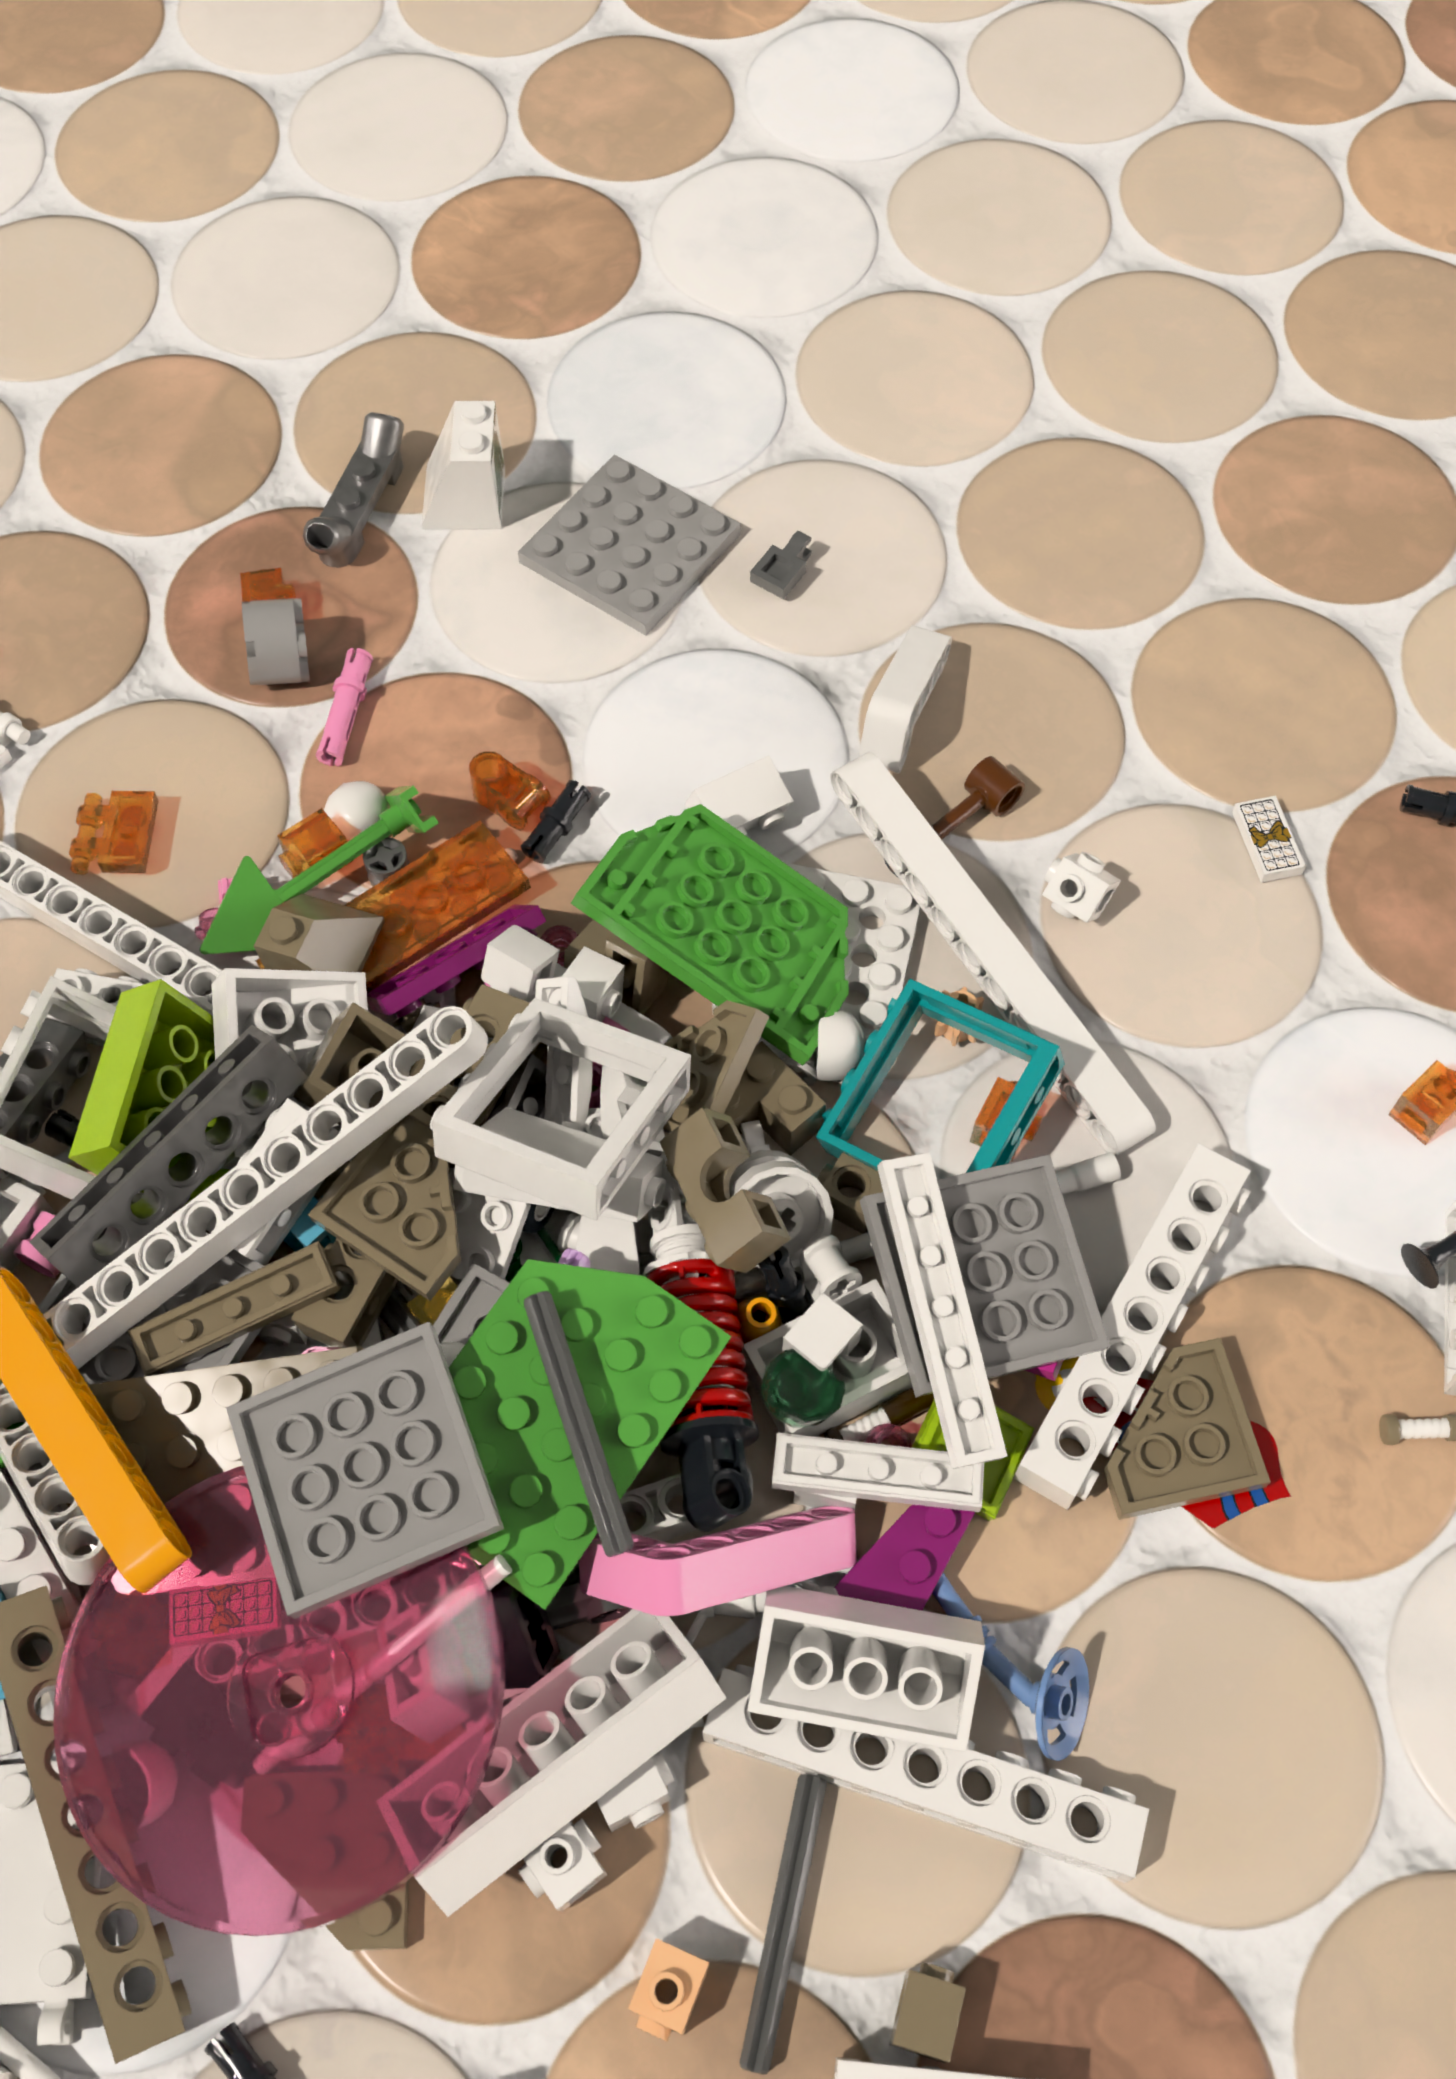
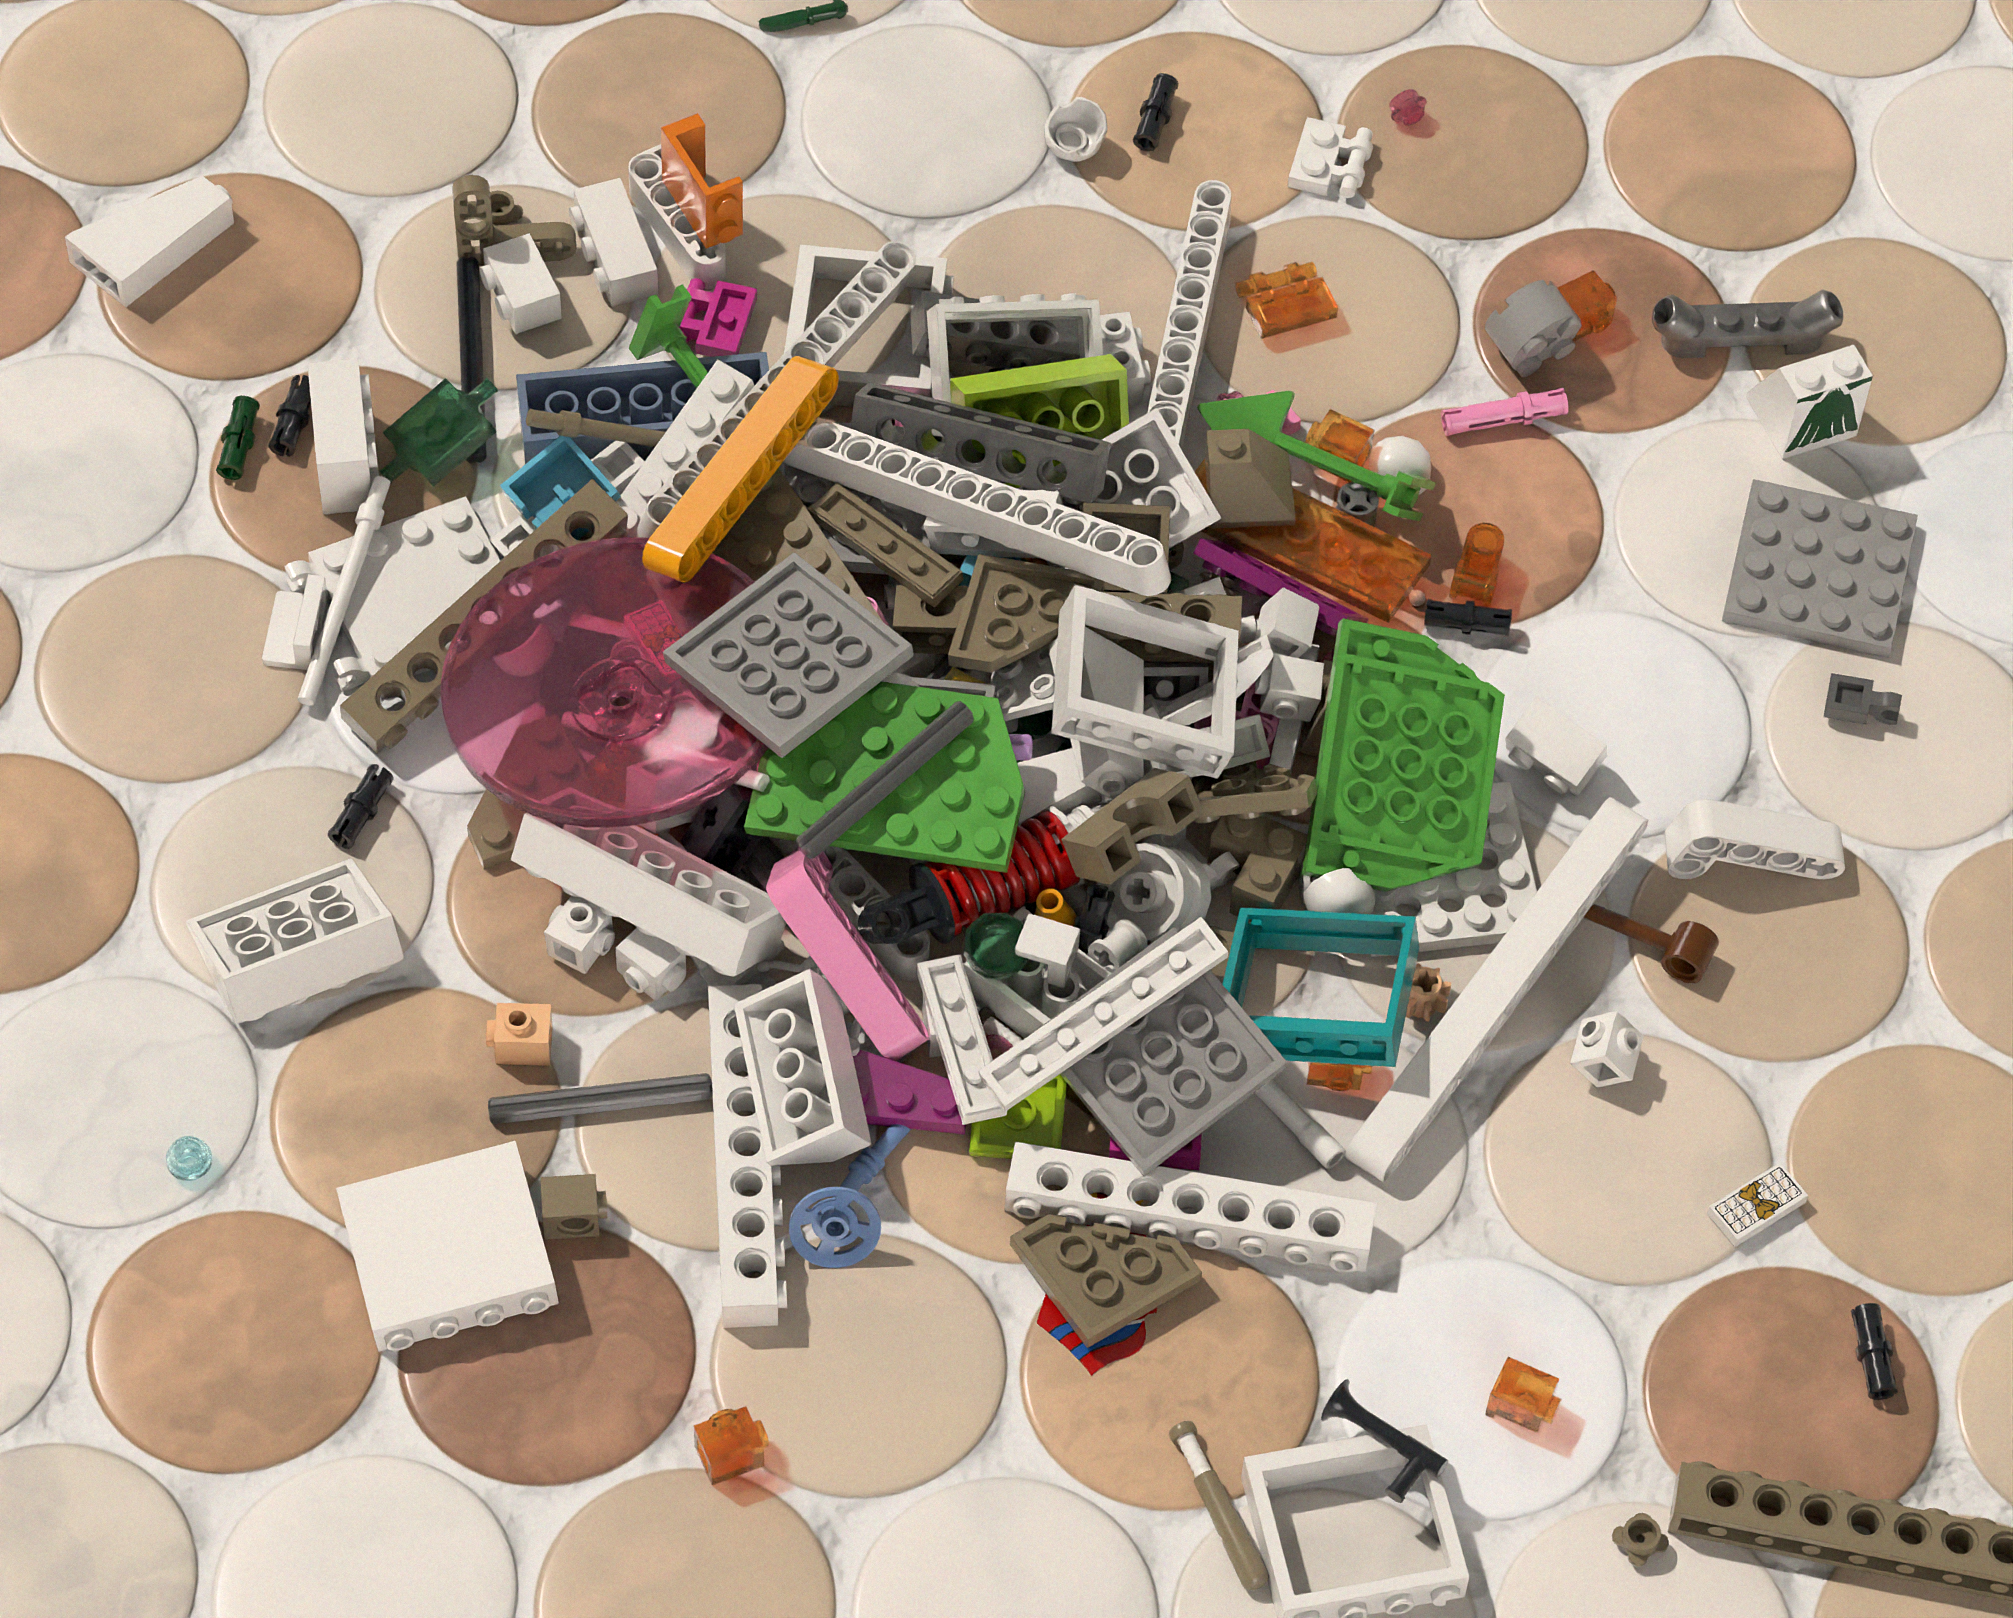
camera: 65 degrees right, 5 degrees down
none -> clear orange brick [694,1406,769,1485]

